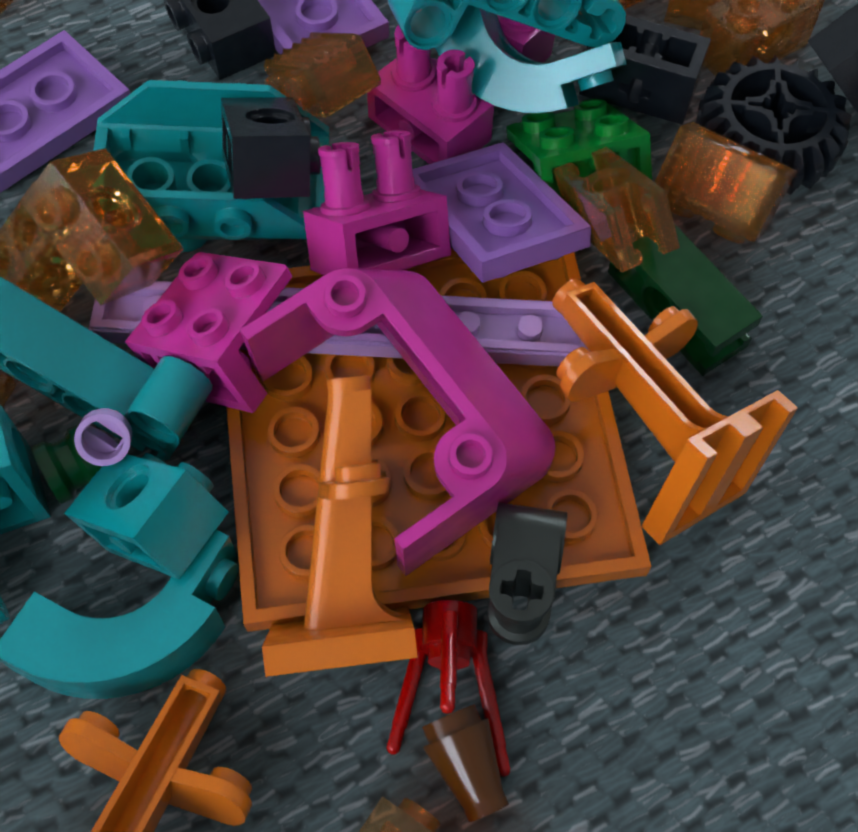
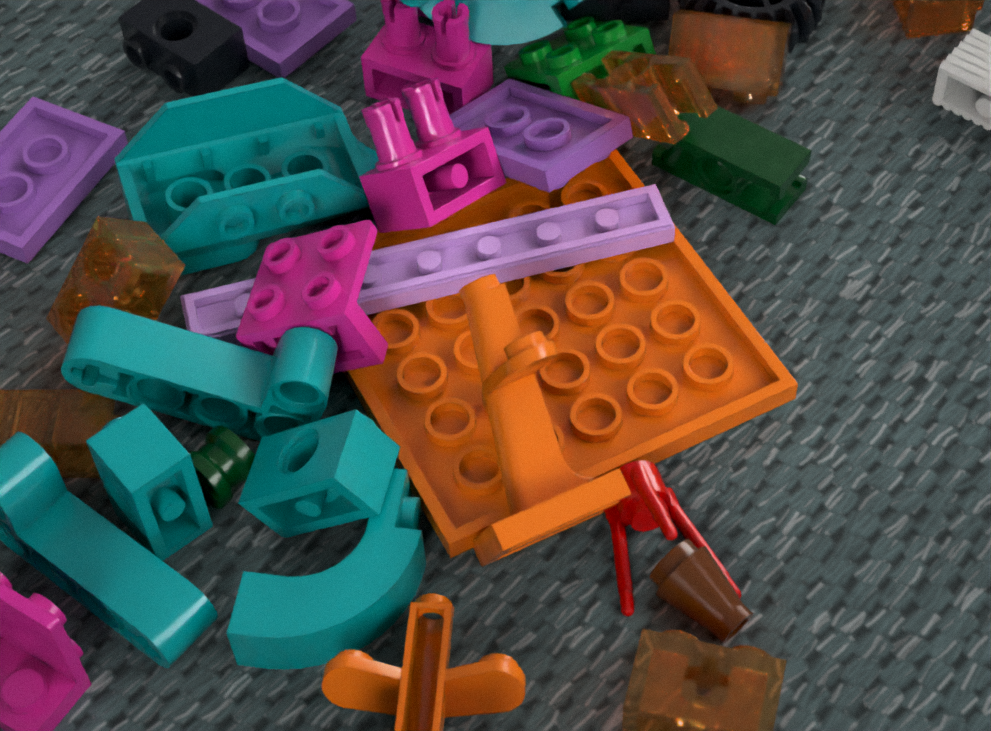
camera: 15 degrees left, 10 degrees down
clear orange brick [20,148,184,305] -> none
lavender hinge [74,408,132,466] -> none
black brick [221,97,321,199] -> none
dark pink windscreen [240,268,555,576] -> none
clear orange brick [264,32,381,118] -> none
pearl dark grey piece [487,502,567,645] -> none
orange piece [552,278,798,545] -> none

